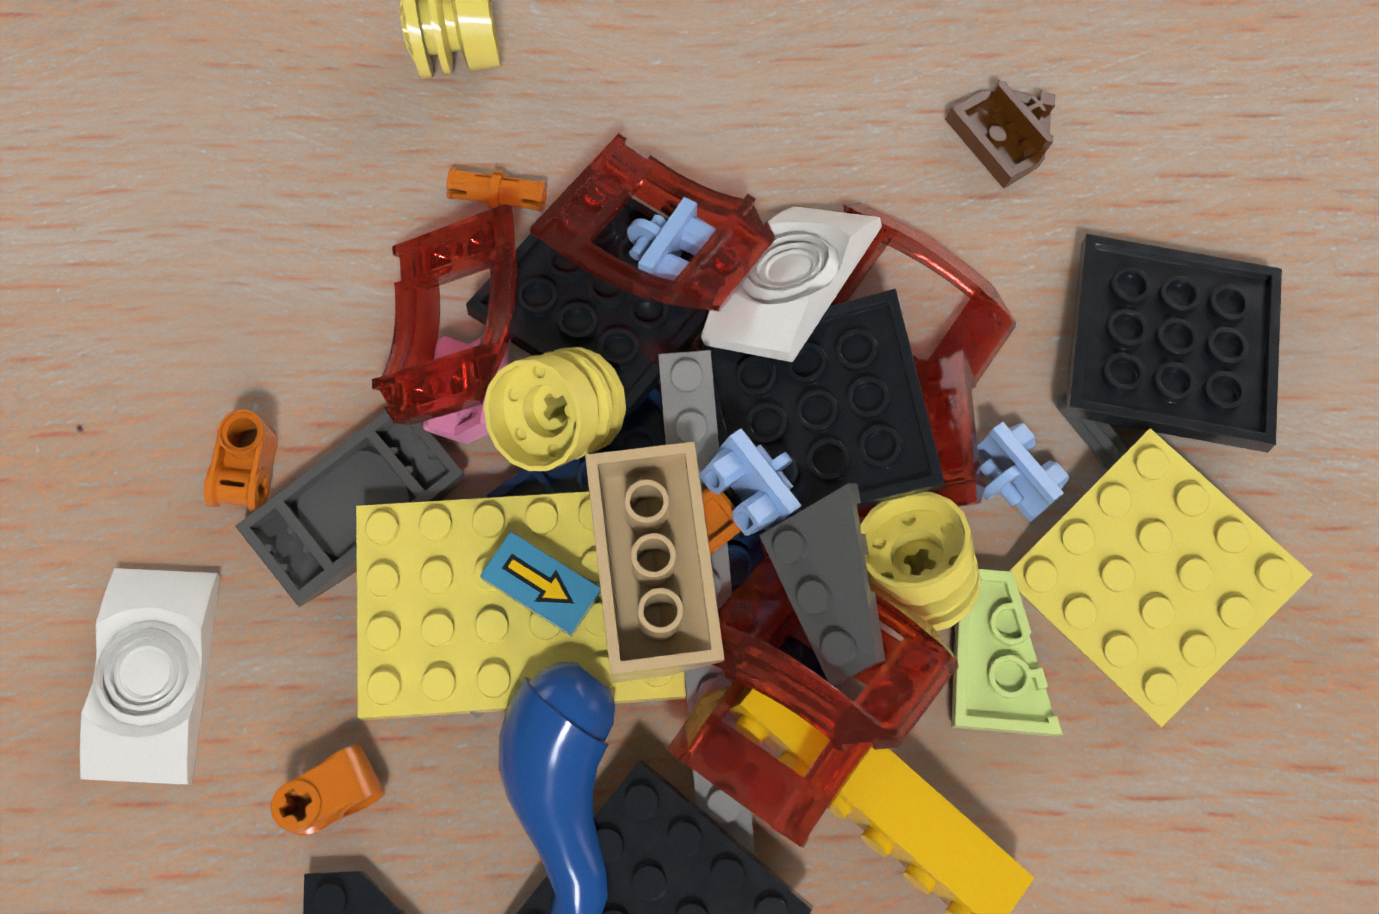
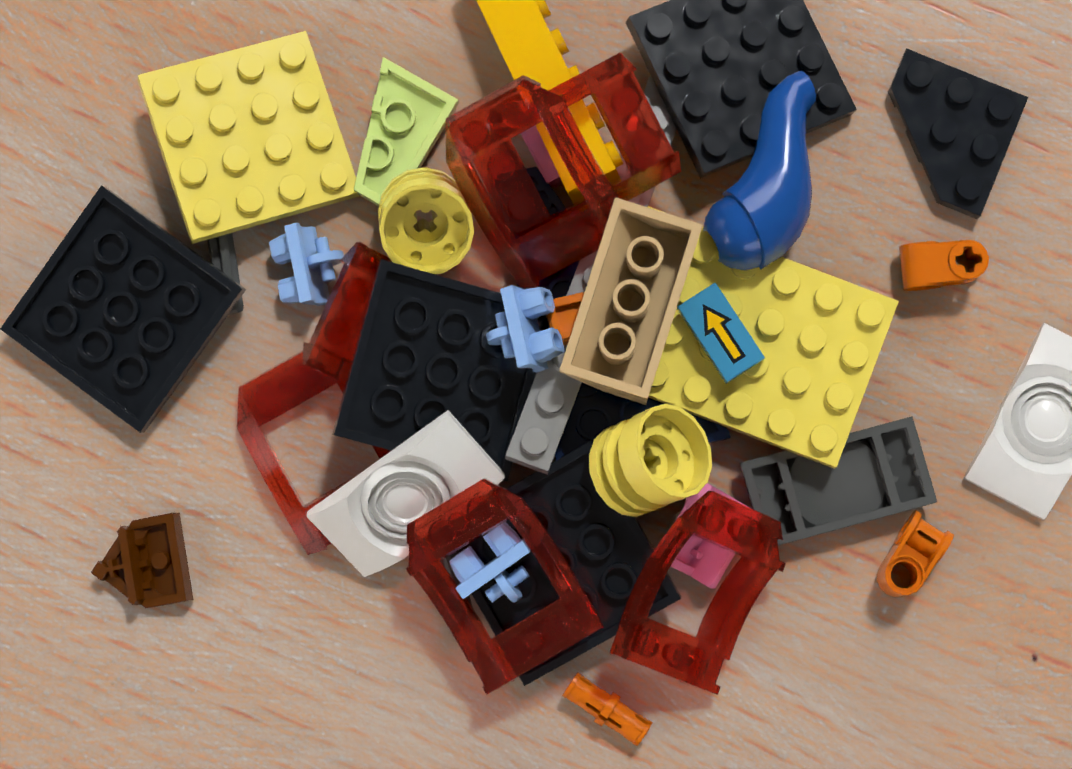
camera: 150 degrees left, 10 degrees up
dark grey wing [759,483,885,686] -> none

